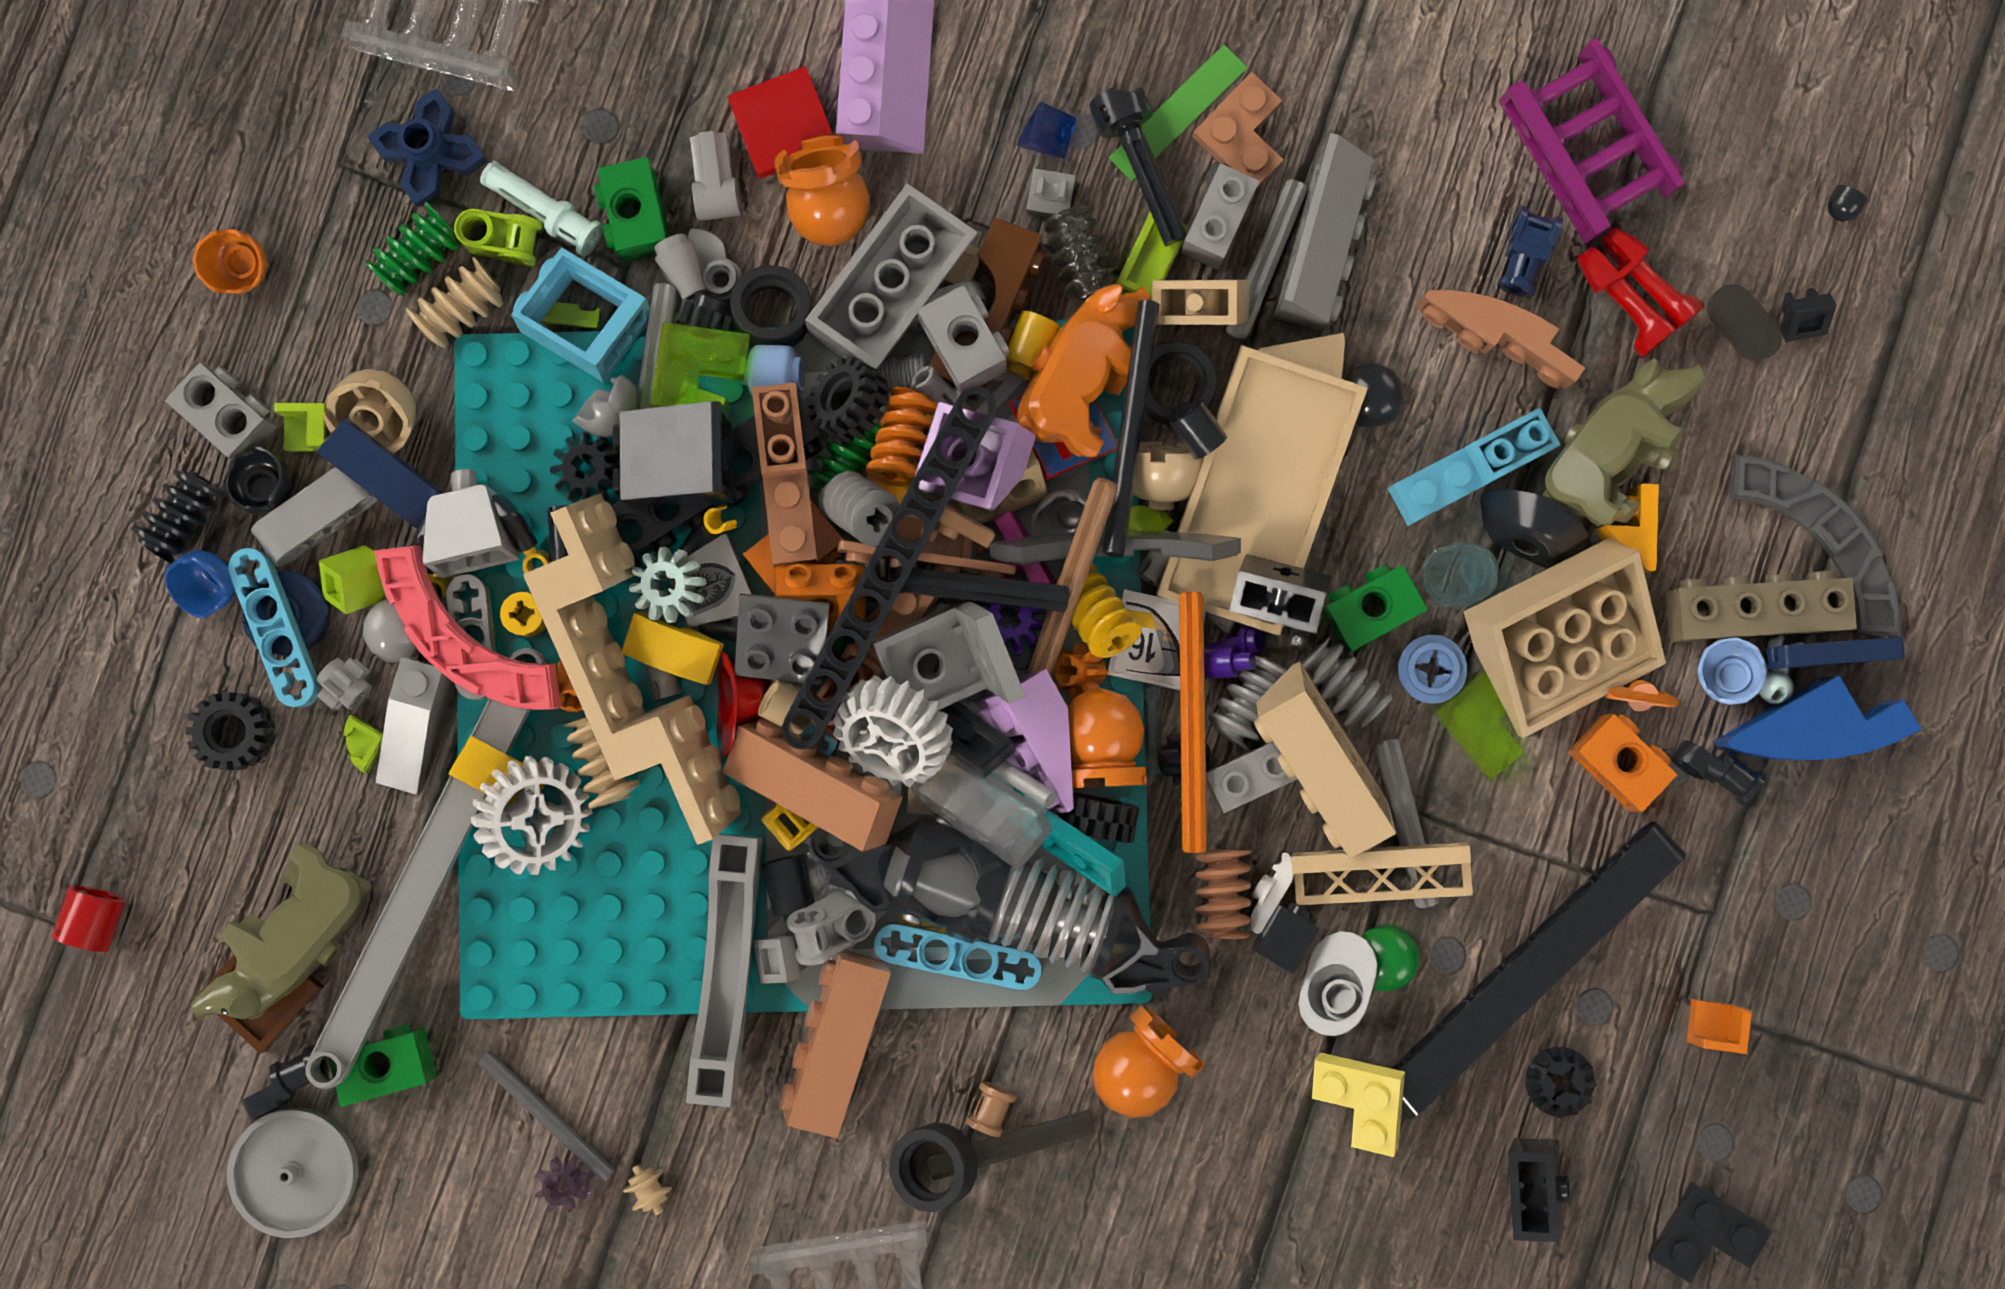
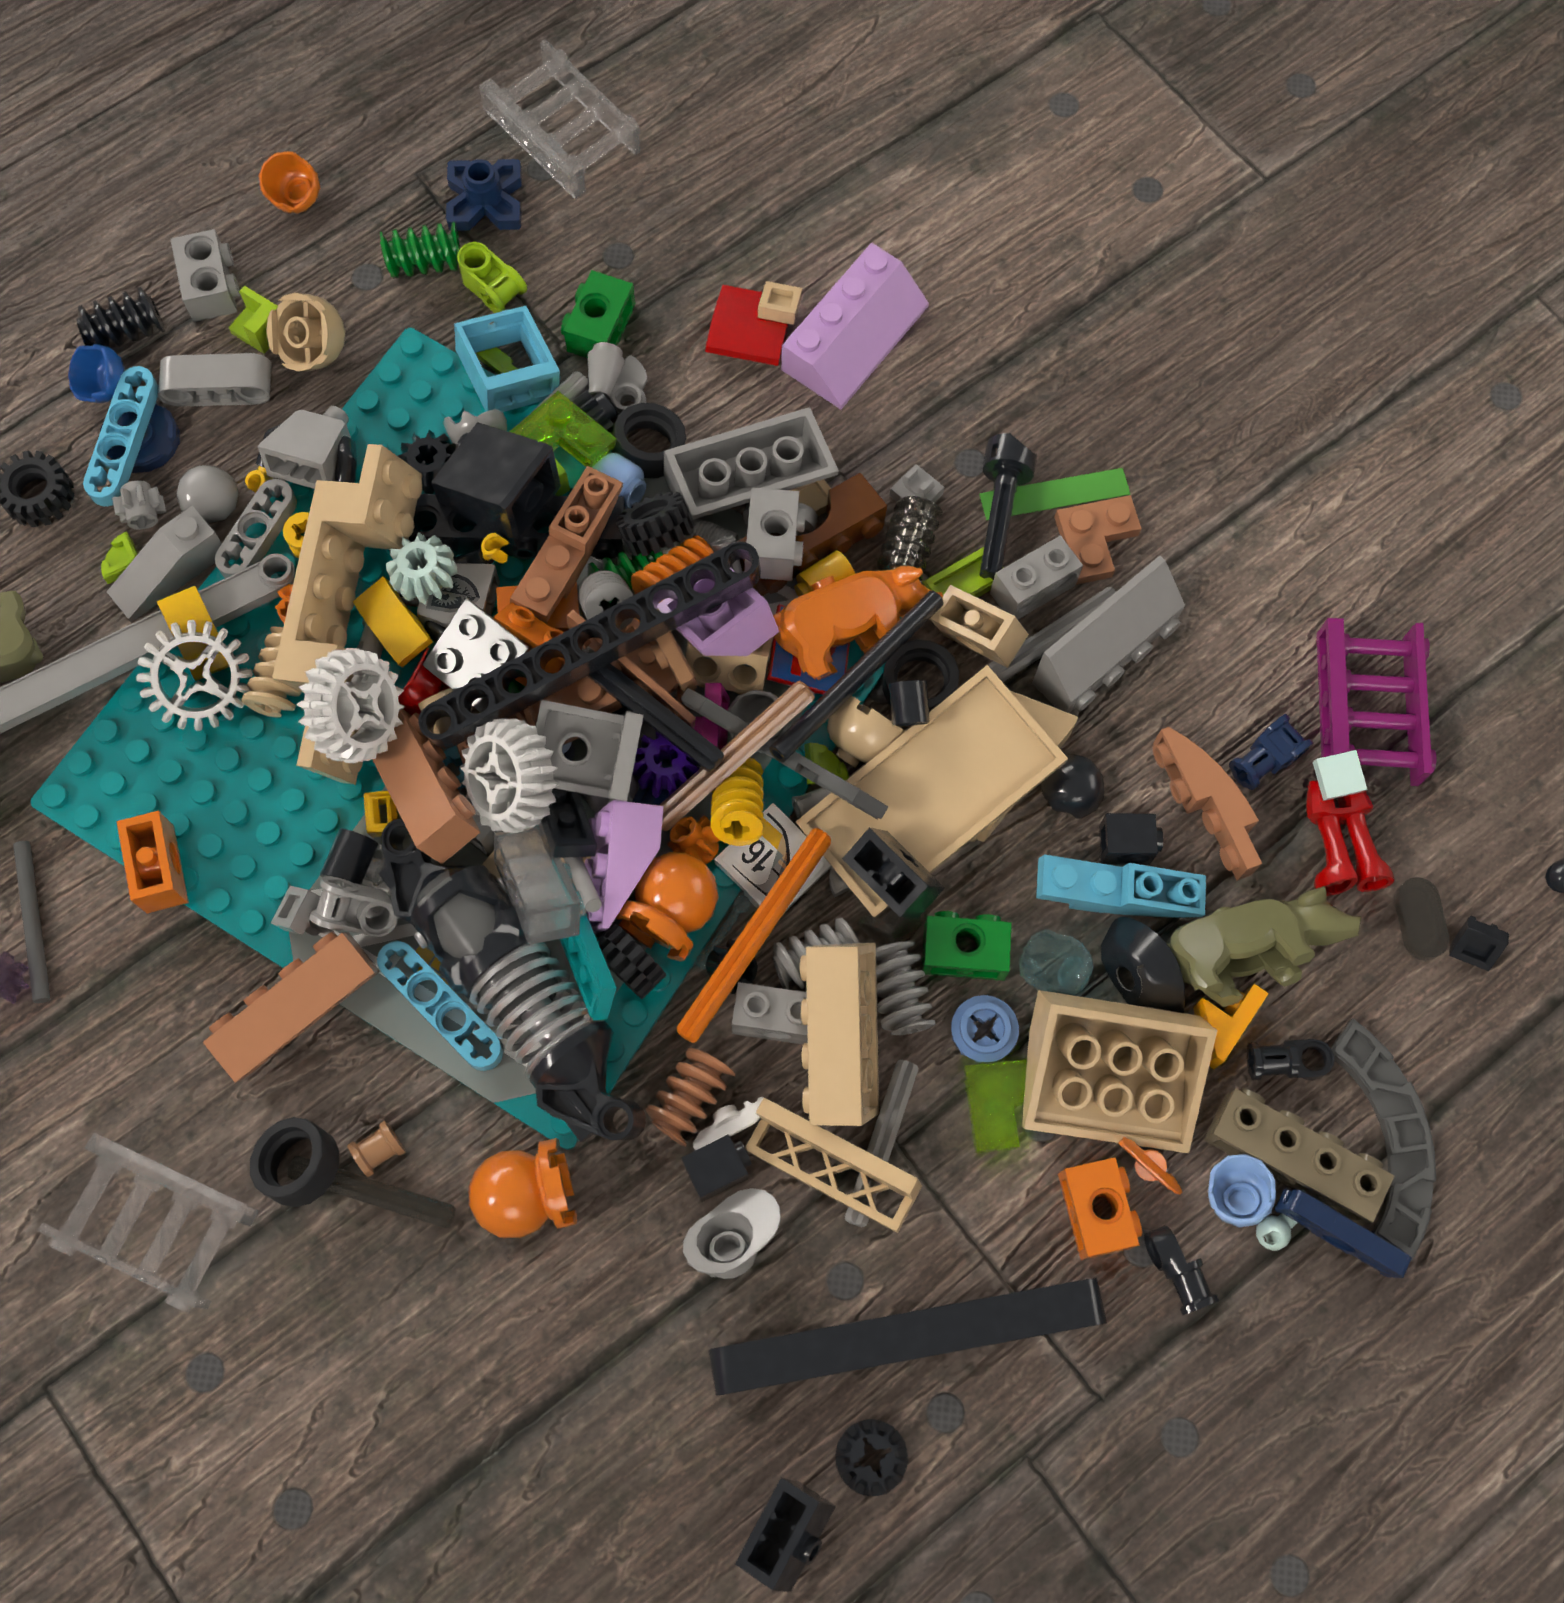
camera: 30 degrees right, 15 degrees down
black hair [225,445,292,514] -> none
dark blue tile [316,416,444,529] -> none
lime panel [319,546,387,614] -> none
coral tile [374,545,561,710] -> none
tan piece [406,256,504,349] -> none
light aqua pin [480,160,604,257] -> none
tan wheel [623,1164,672,1215] -> none
light grey arch [686,833,763,1107] -> none
light grey piece [690,131,741,221] -> none
orange tile [774,135,870,247] -> none
clear blue slope [1017,102,1076,158] -> none
dark purple plant [1204,625,1264,679] -> none
light yellow plate [1312,1052,1405,1157] -> none
green hair [1361,924,1420,992] -> none
orange panel [1686,999,1752,1054] -> none
blue slope [1713,676,1922,761] -> none
none -> orange brick [116,810,189,914]
none -> white gear [296,648,405,763]
none -> tan tile [758,281,802,325]
none -> black brick [1099,813,1163,865]
none -> black connector [1247,1039,1334,1081]
none -> light aqua tile [1313,750,1368,801]

